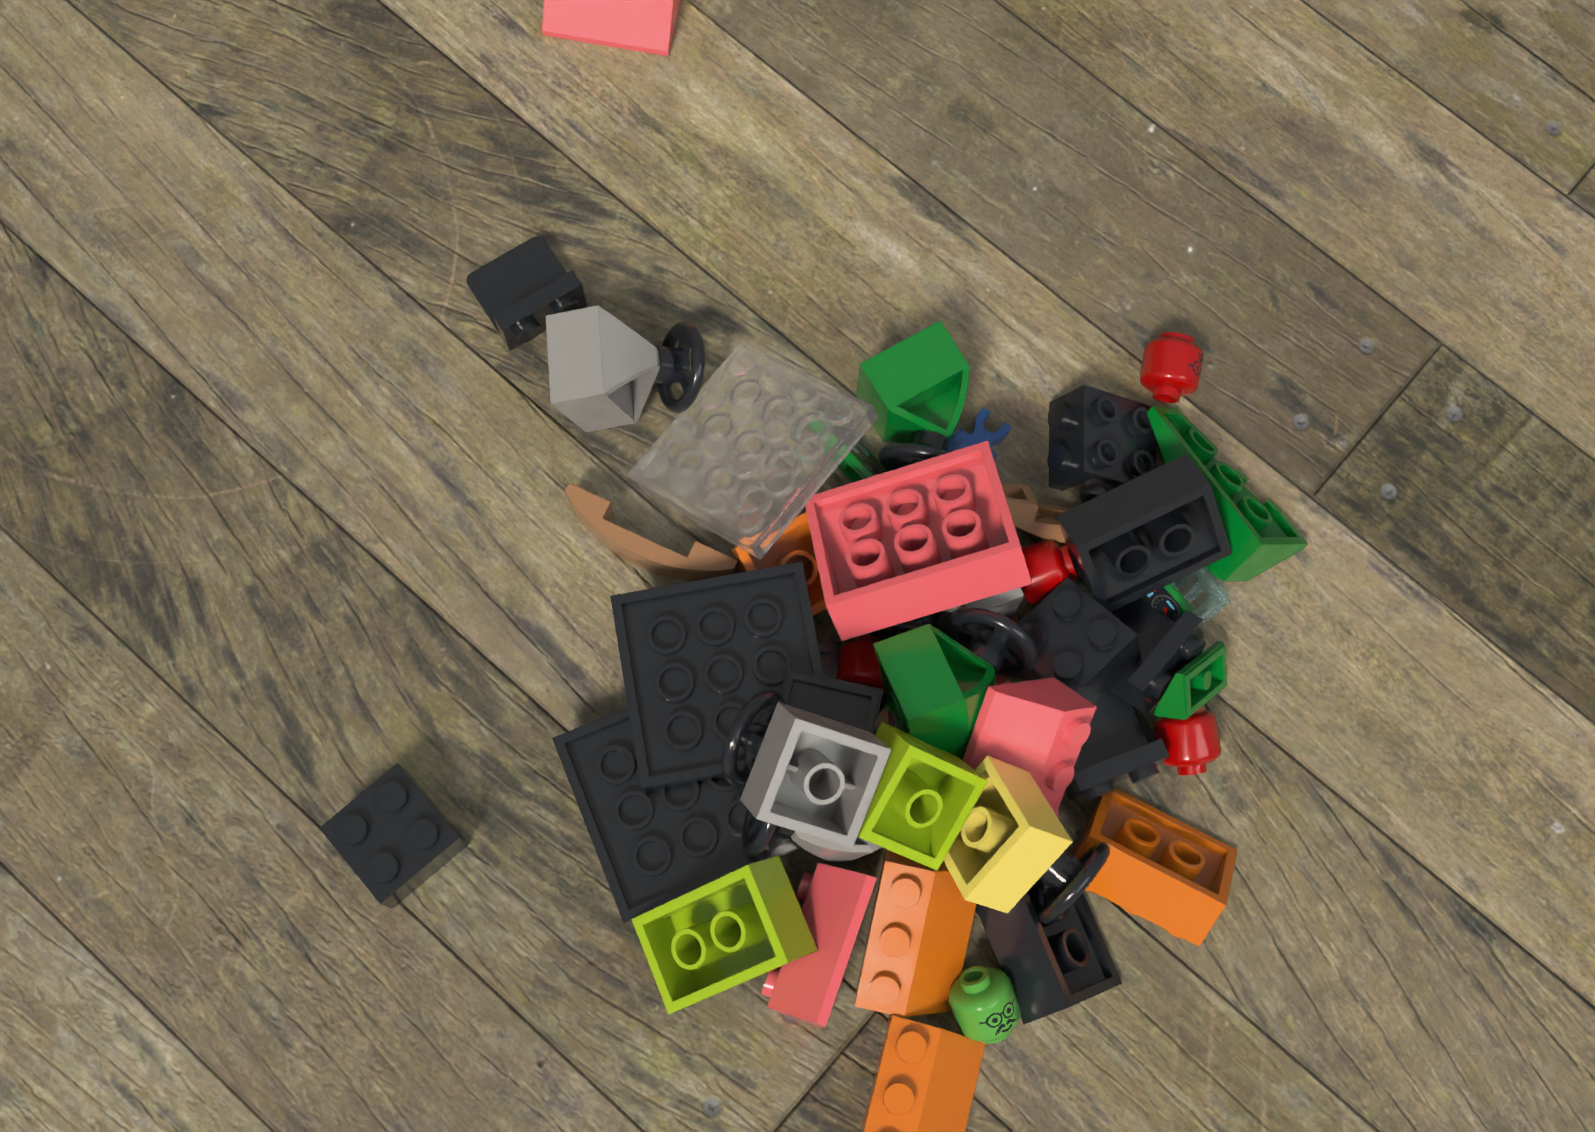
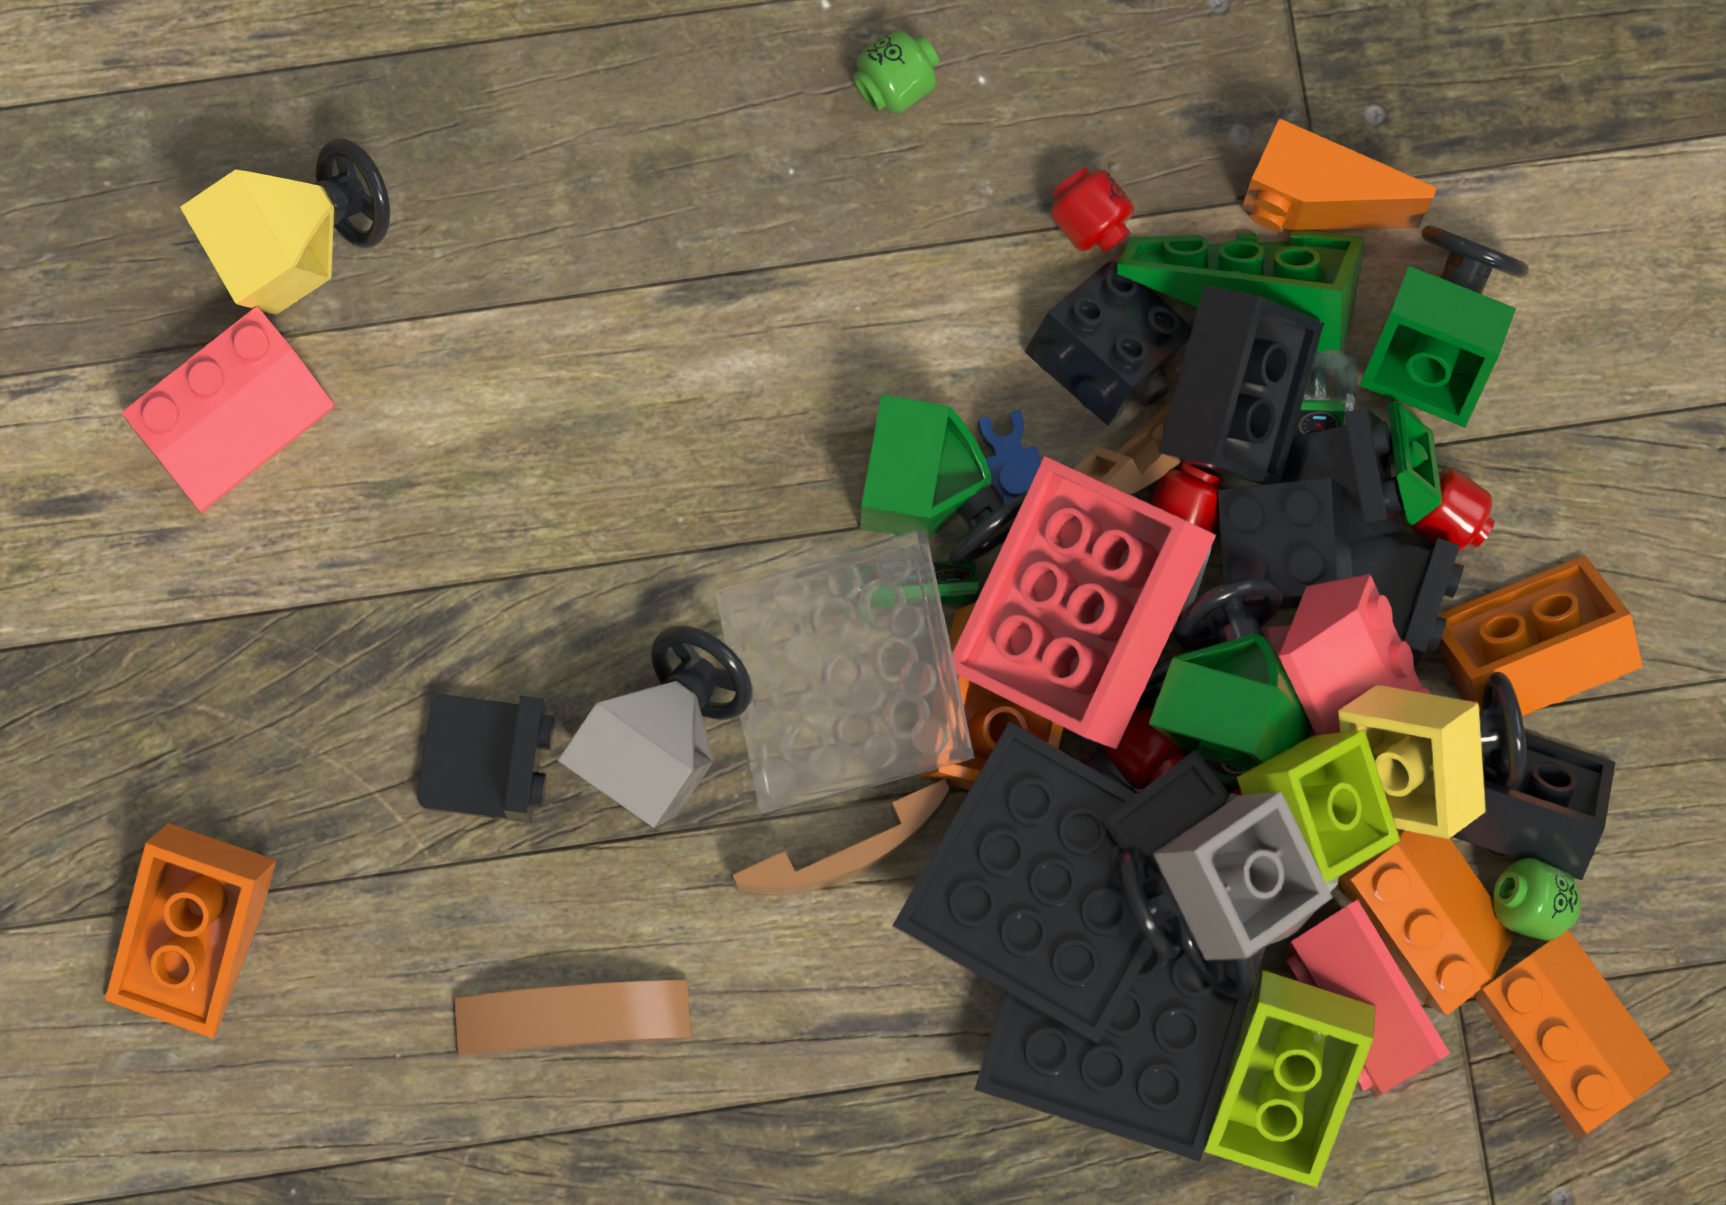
camera: 50 degrees left, 5 degrees up
none -> orange slope [105,823,276,1039]
none -> medium nougat slope [455,980,692,1057]
none -> bright green head [853,30,940,114]
none -> orange slope [1242,118,1437,231]
none -> green piece [1359,225,1529,428]

